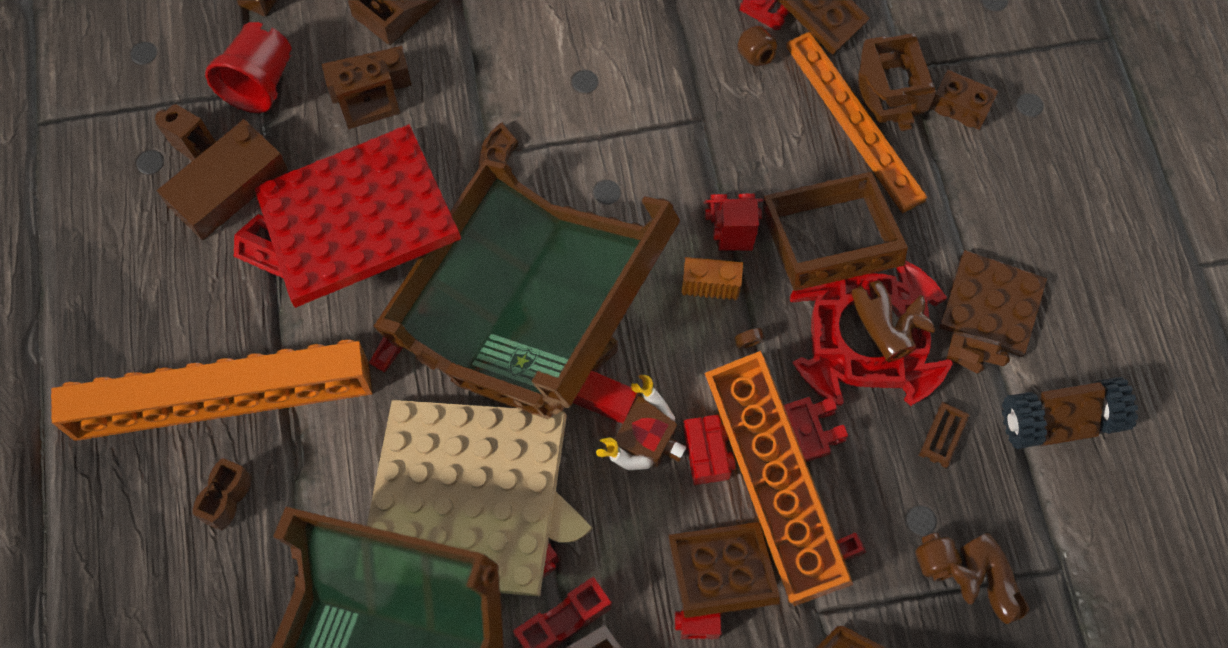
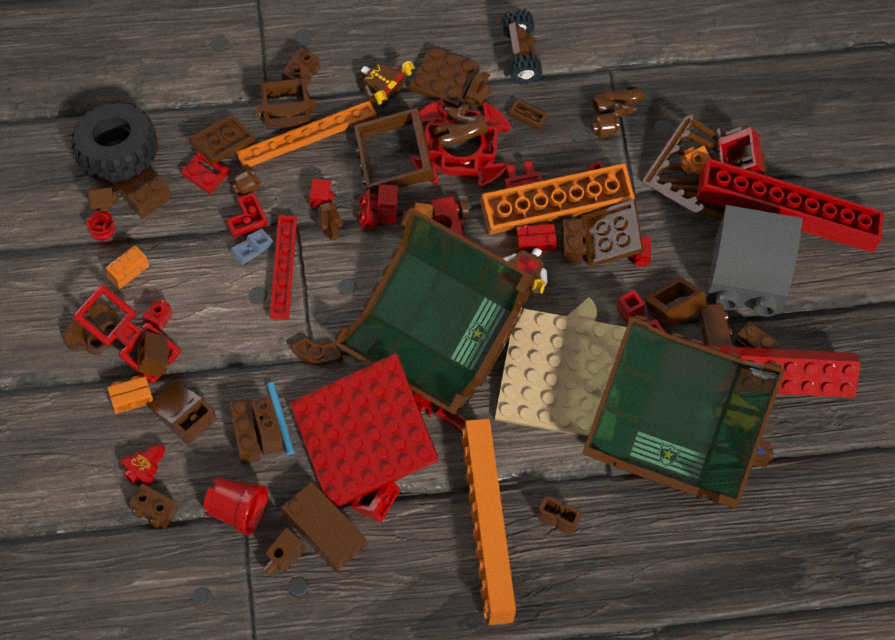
camera: 90 degrees left, 5 degrees down
none -> red brick [226,192,268,238]
none -> sand blue slope [230,229,273,265]
none -> dark azure bar [267,382,295,455]
none -> red plate [270,215,297,320]
none -> red brick [309,179,334,209]
none -> reddish brown rock [317,203,343,240]
none -> reddish brown torso [360,61,415,107]
none -> red arch [431,197,468,257]
none -> reddish brown brick [561,219,587,263]

